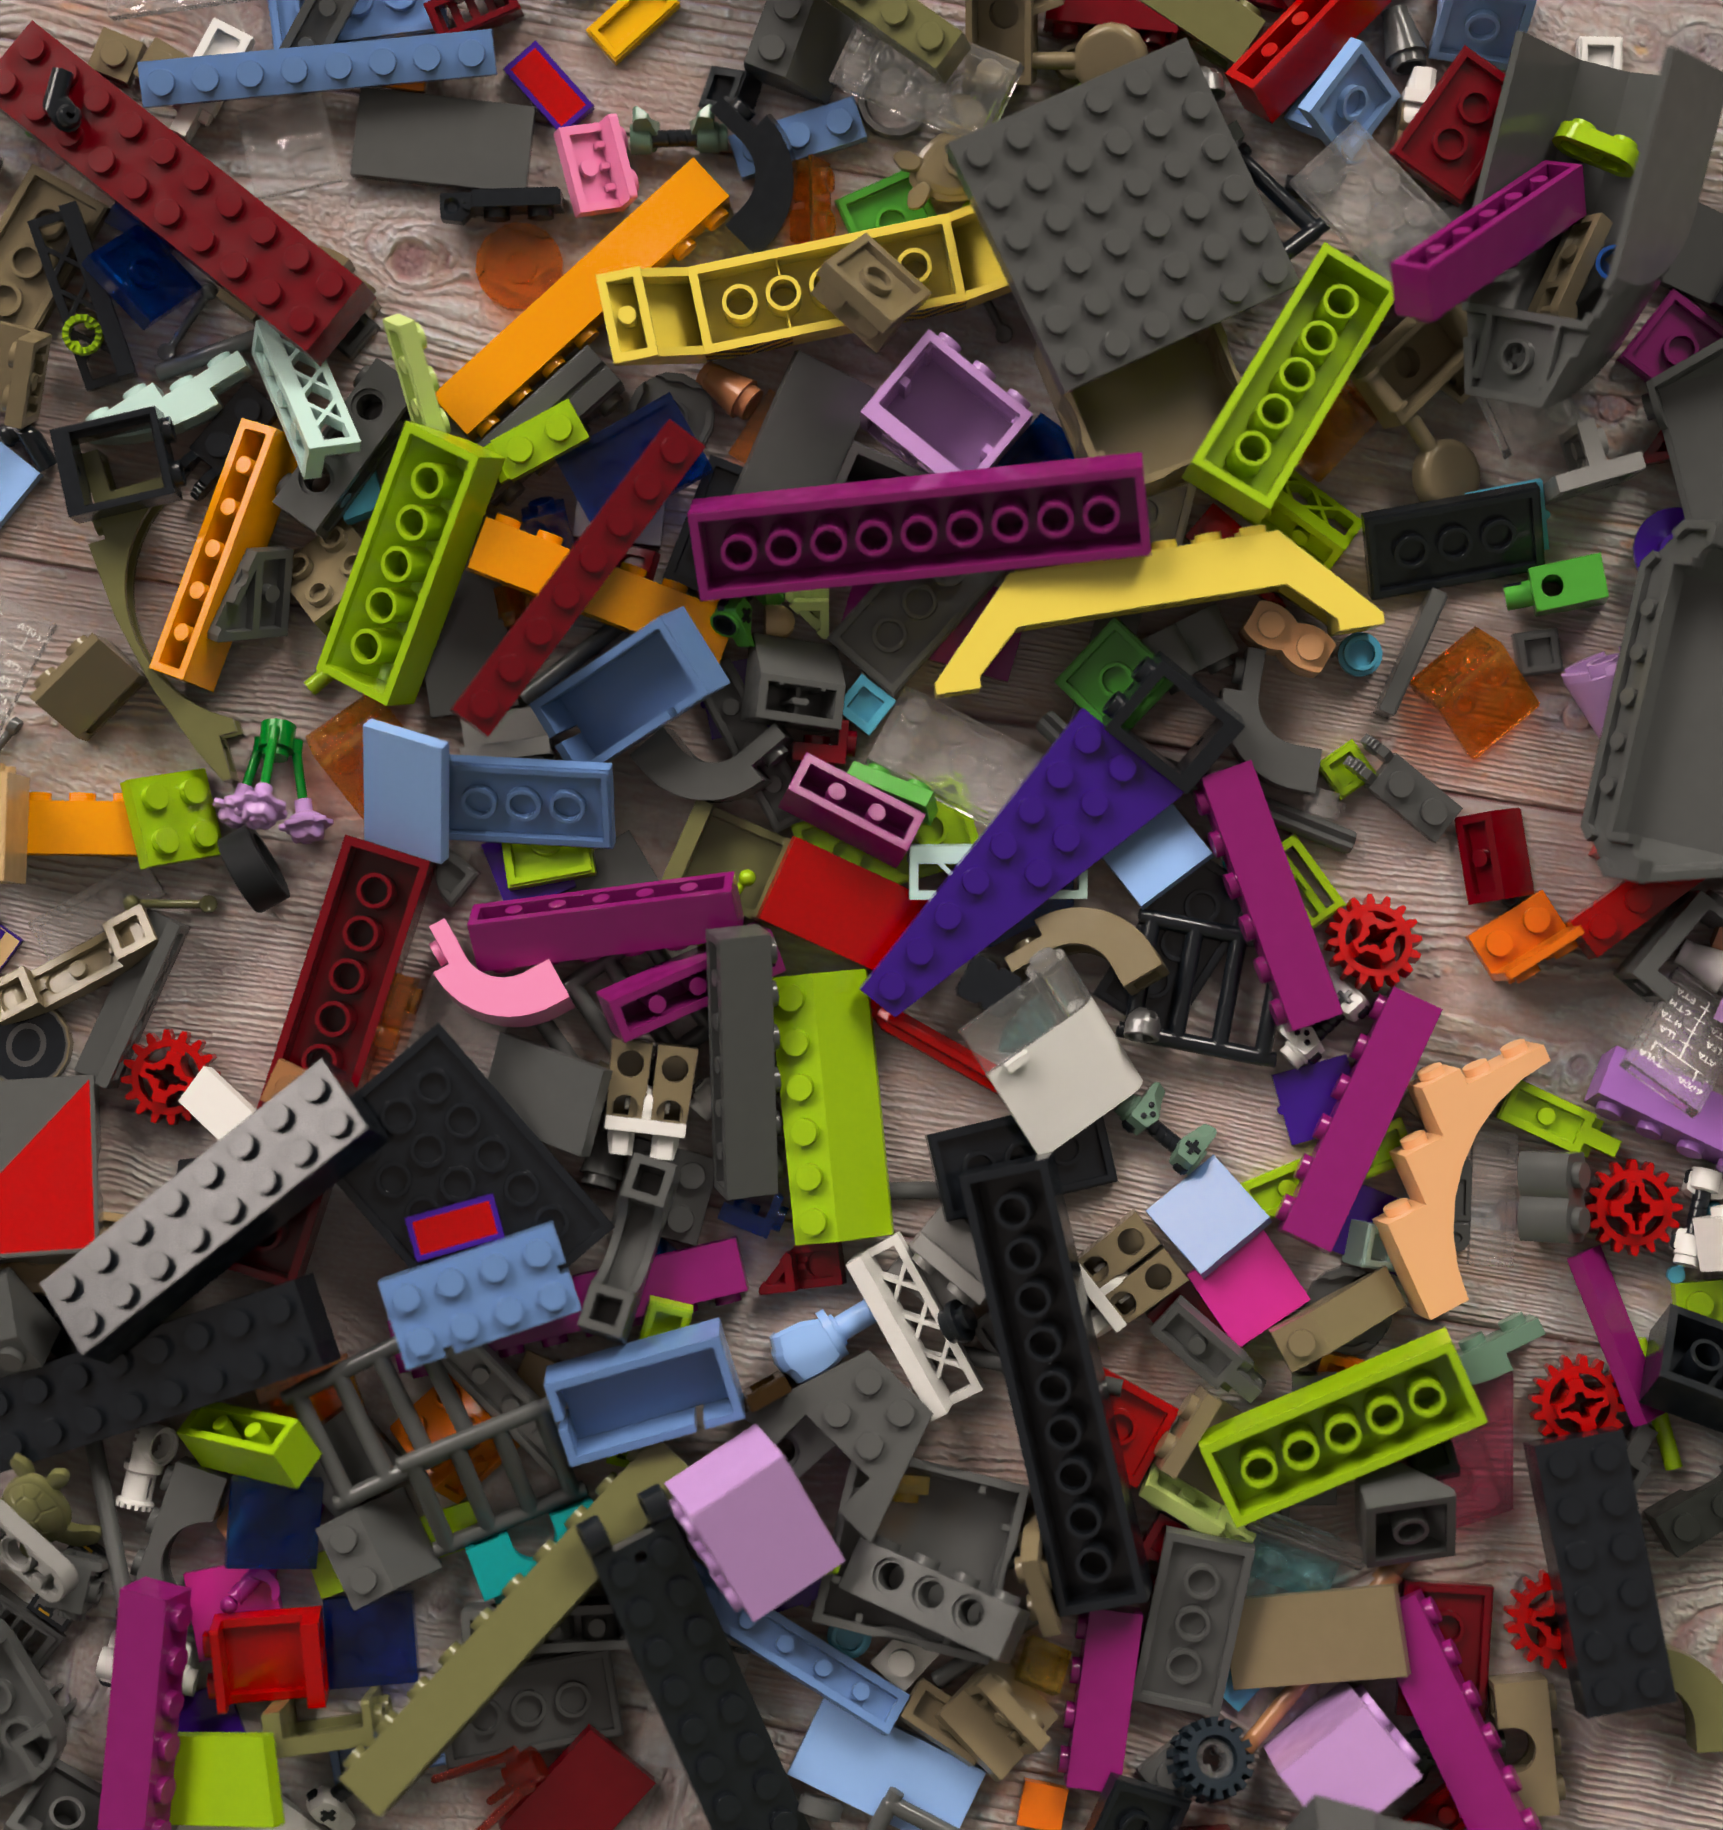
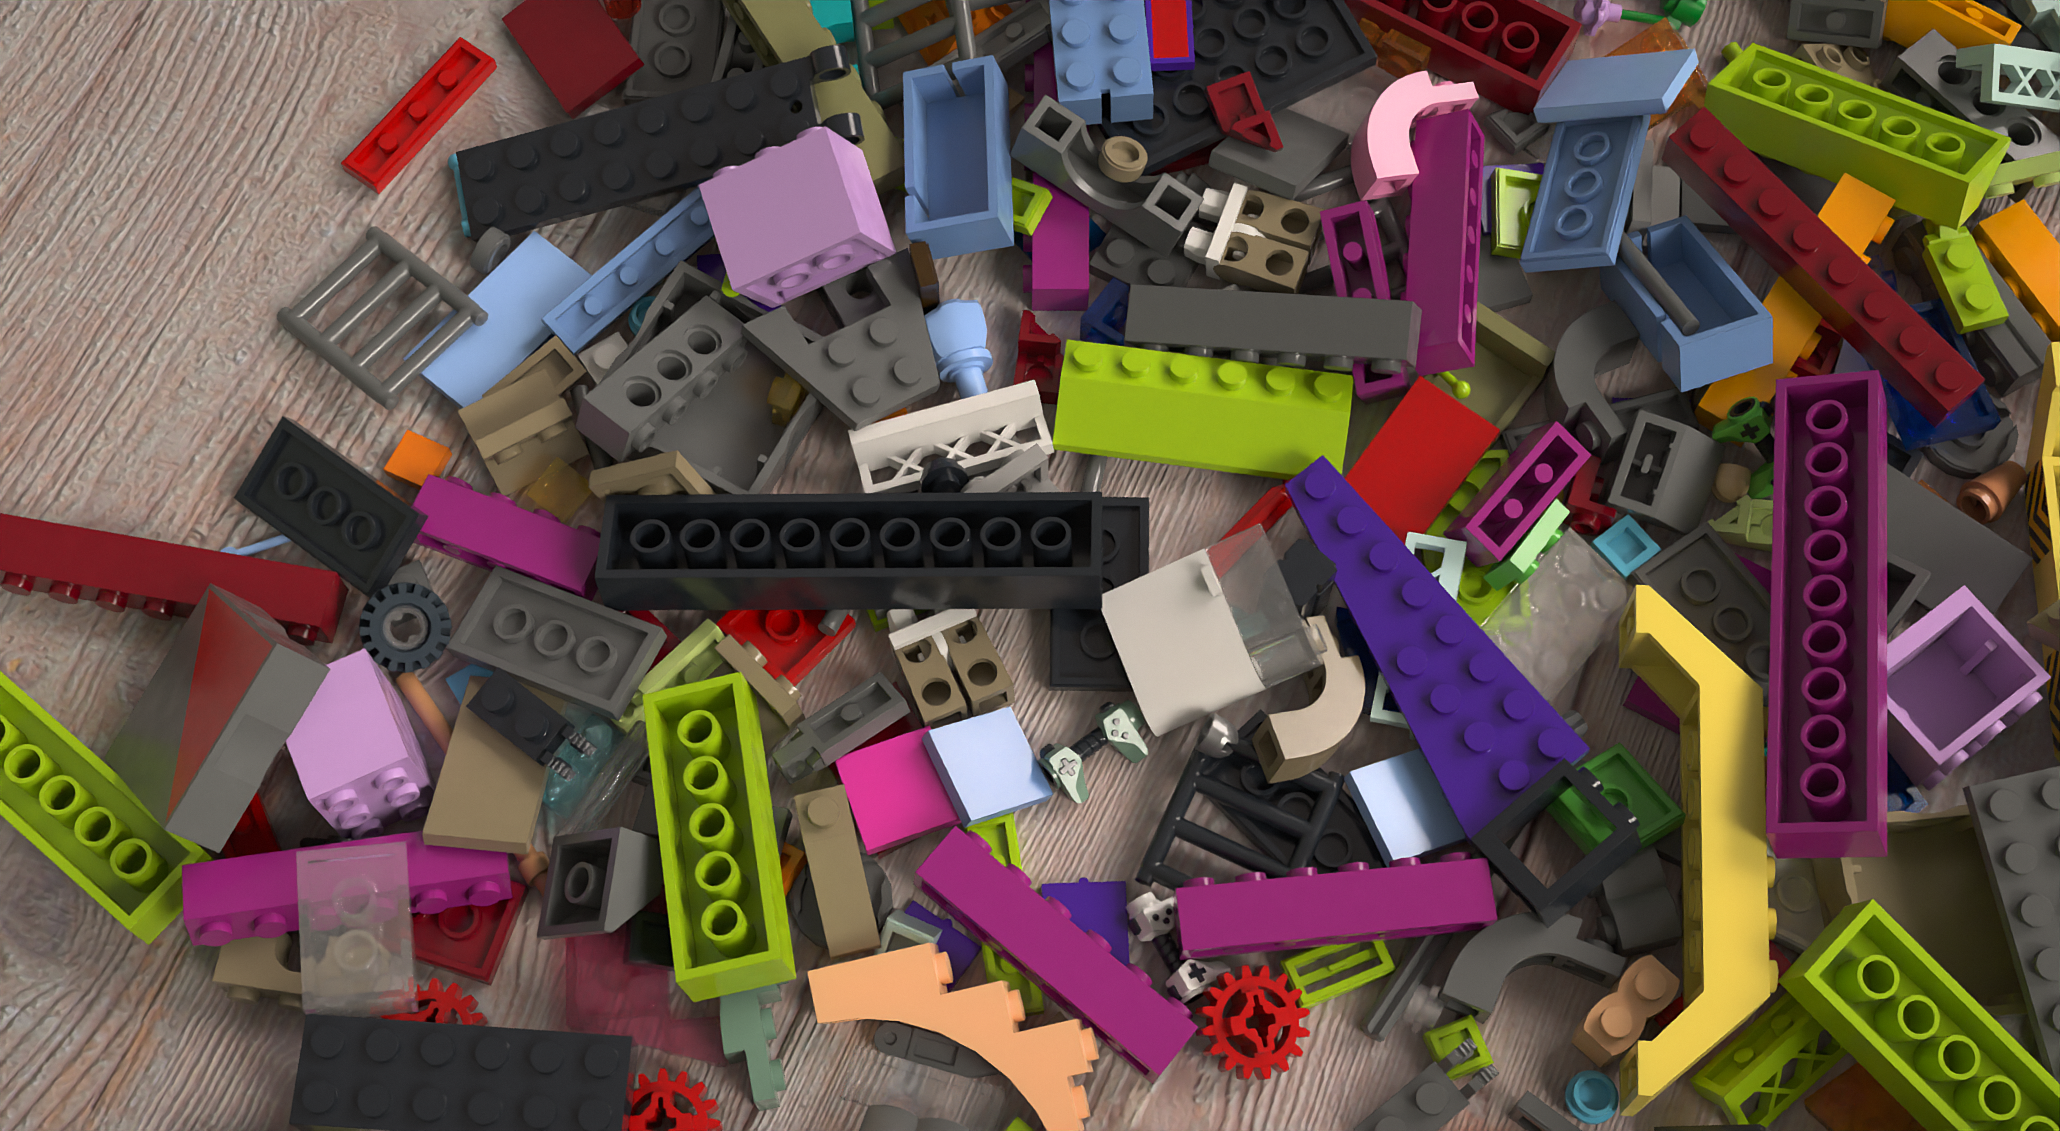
camera: 100 degrees right, 20 degrees down
none -> clear slope [296,841,419,1017]
none -> black hinge [466,667,597,782]
none -> dark tan tile [1098,136,1148,182]
none -> dark red slope [1204,71,1283,152]
none -> dark grey bar [1617,231,1700,336]

